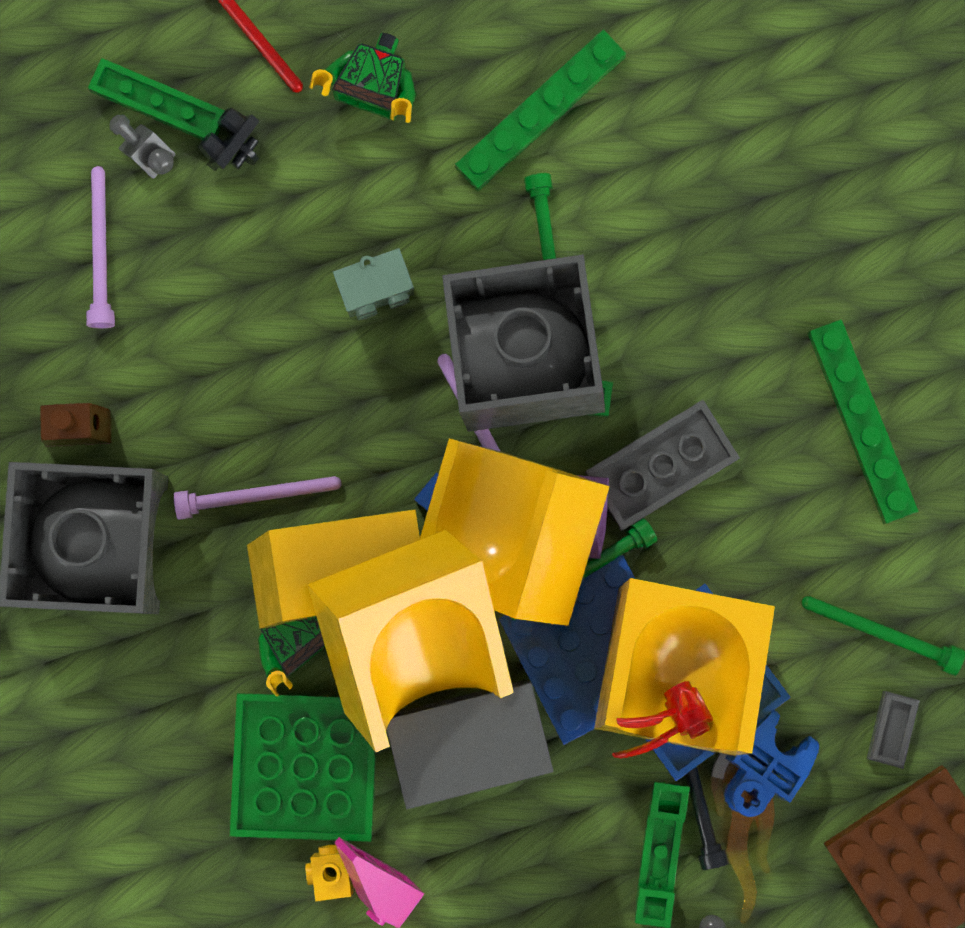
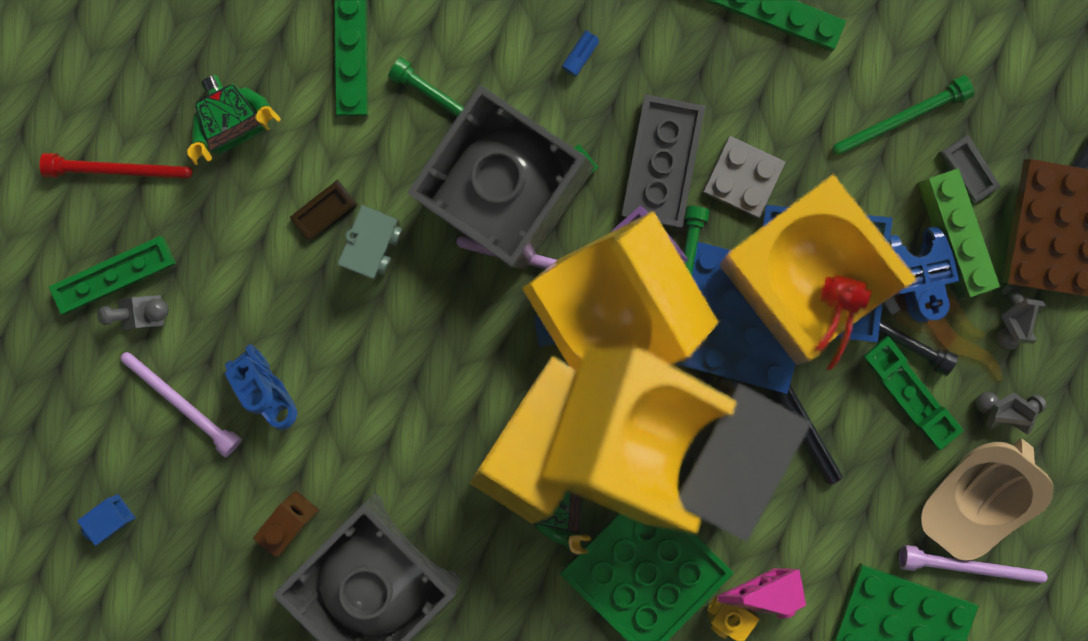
camera: 50 degrees left, 5 degrees up
lavender piece [174,476,342,520] -> none
black hips [198,107,259,171] -> none
none -> blue piece [225,344,297,431]
none -> dark brown tile [289,180,358,242]
none -> blue piece [561,30,599,77]
none -> light grey plate [702,136,786,219]
none -> black axle [774,385,843,485]
none -> bright green brick [918,168,1000,298]
none -> dark grey piece [996,284,1046,350]

